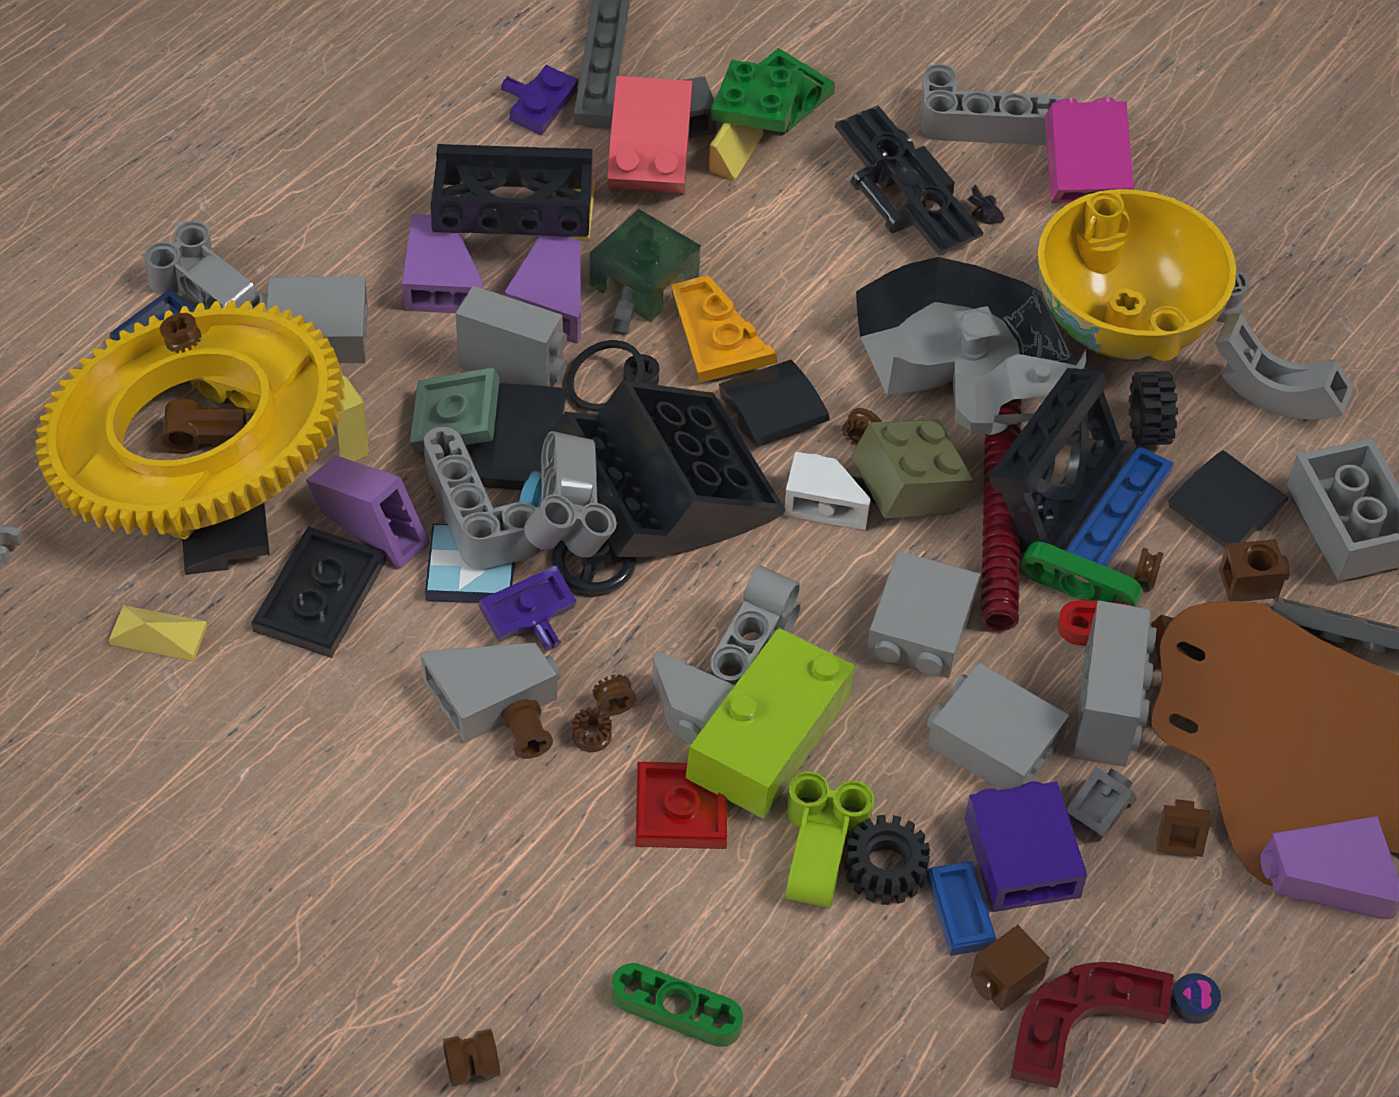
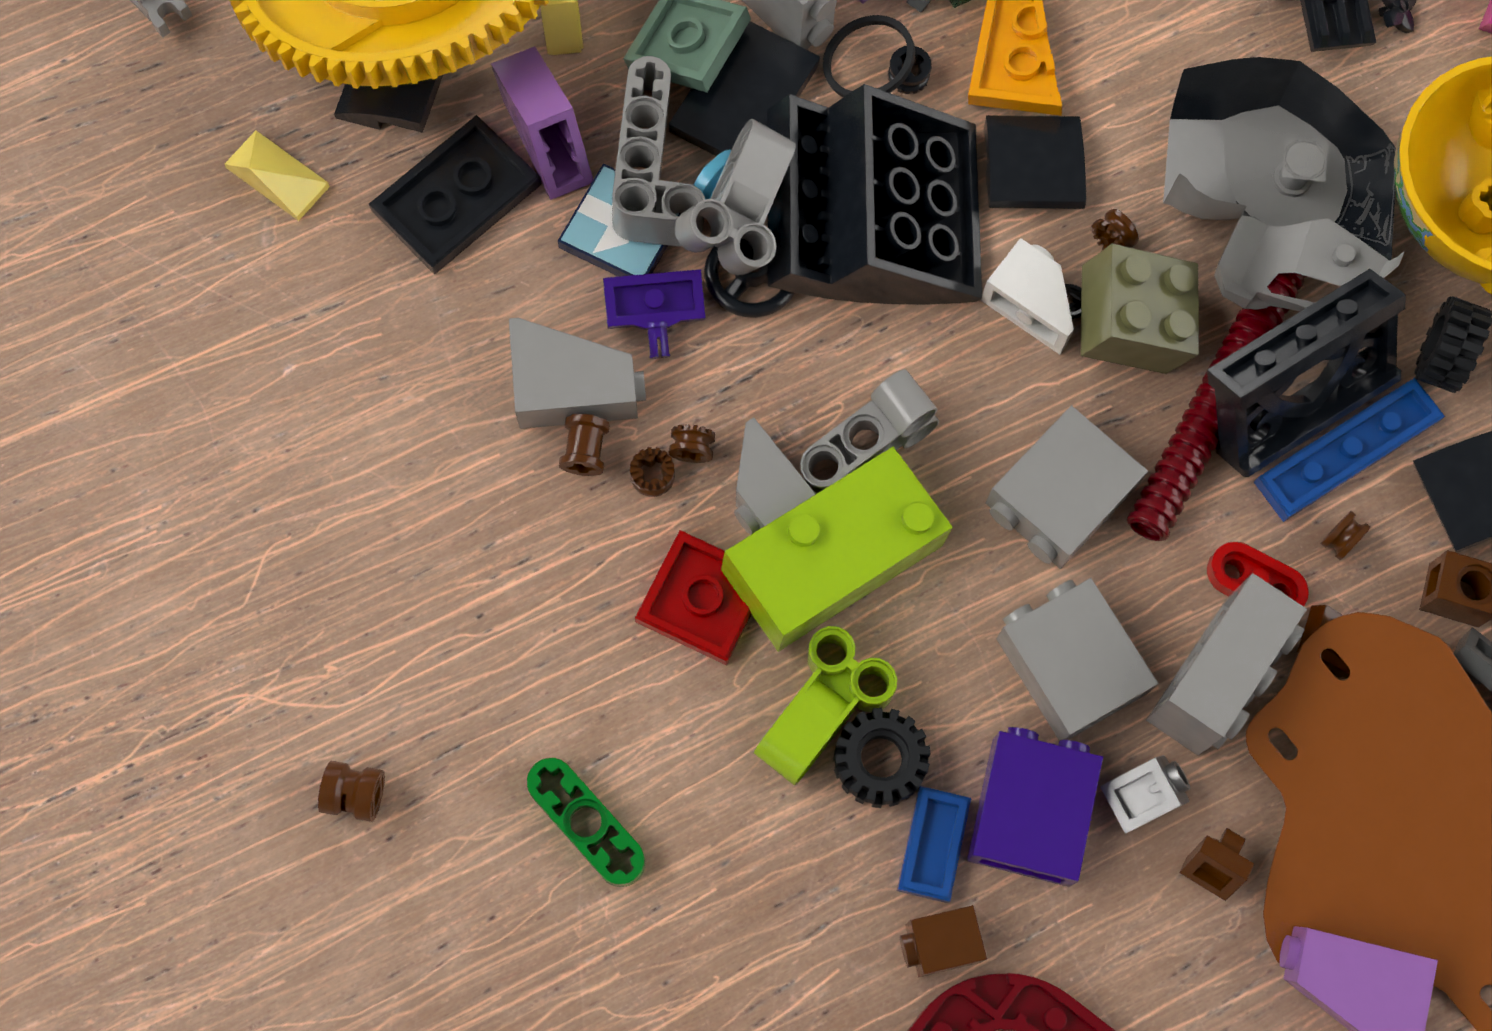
camera: 25 degrees right, 20 degrees up
green beam [1020,542,1143,607] -> none

